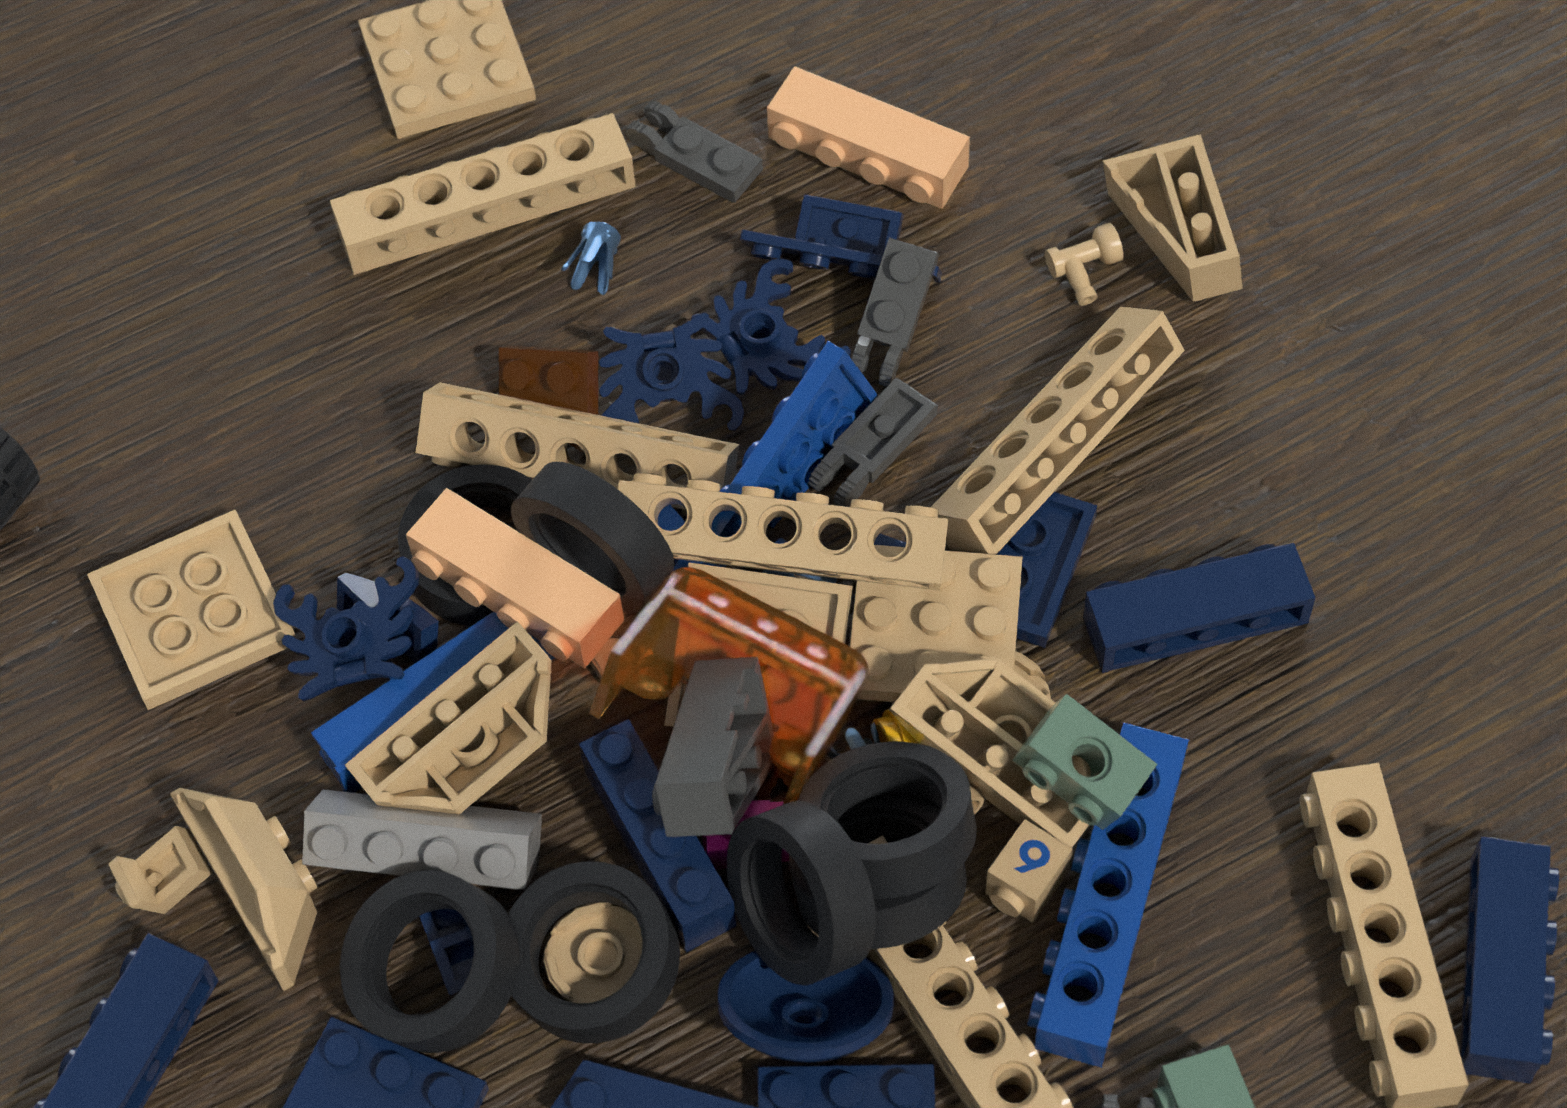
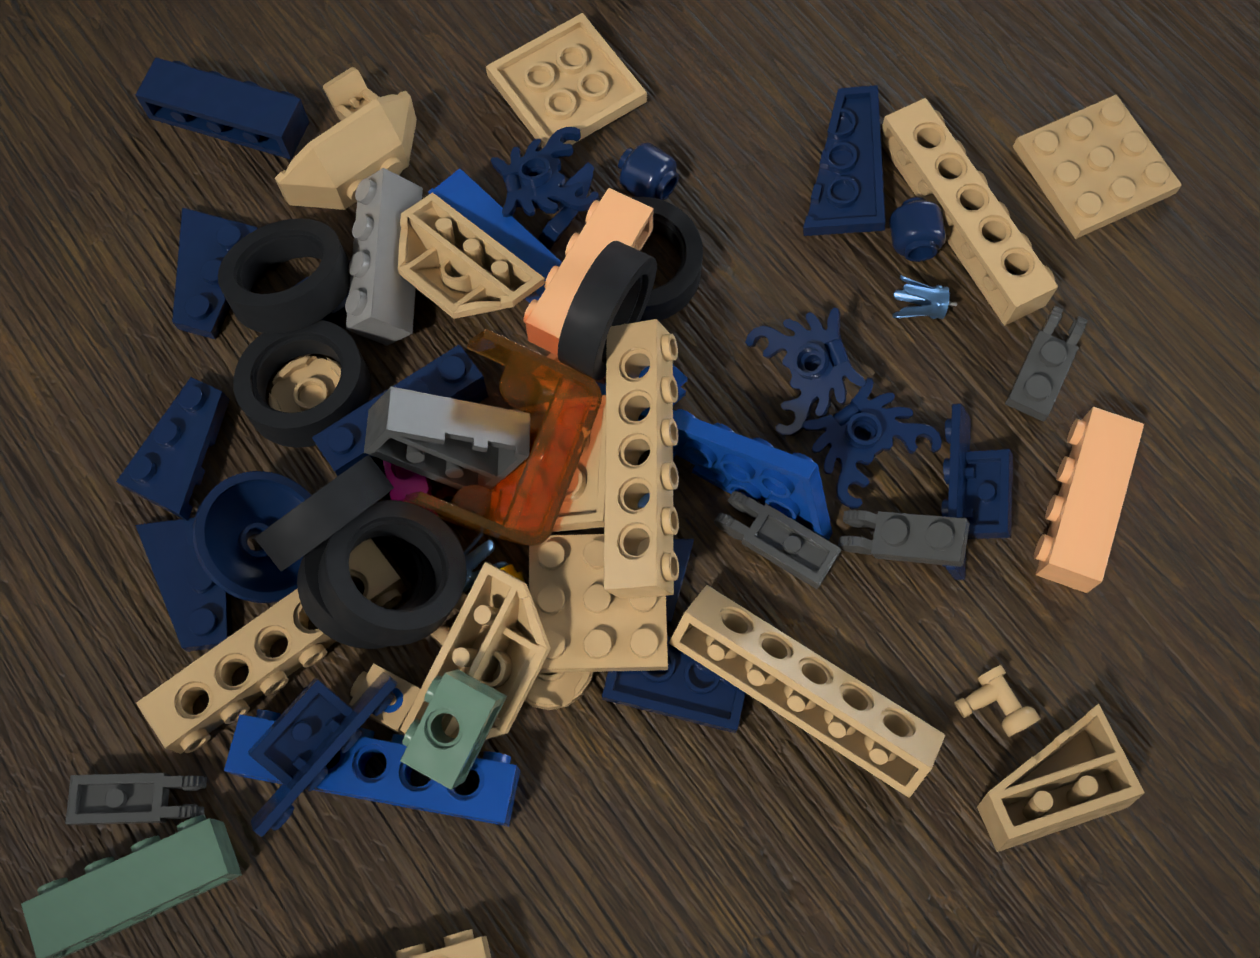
camera: 80 degrees right, 10 degrees up
tan brick [416,382,739,517] -> none
reddish brown wing [499,346,598,452] -> none
dark blue brick [1083,543,1316,673] -> none
none -> dark blue bracket [248,672,398,837]
none -> dark blue head [618,143,679,201]
none -> dark blue wing [803,85,885,236]
none -> dark blue head [889,197,946,262]

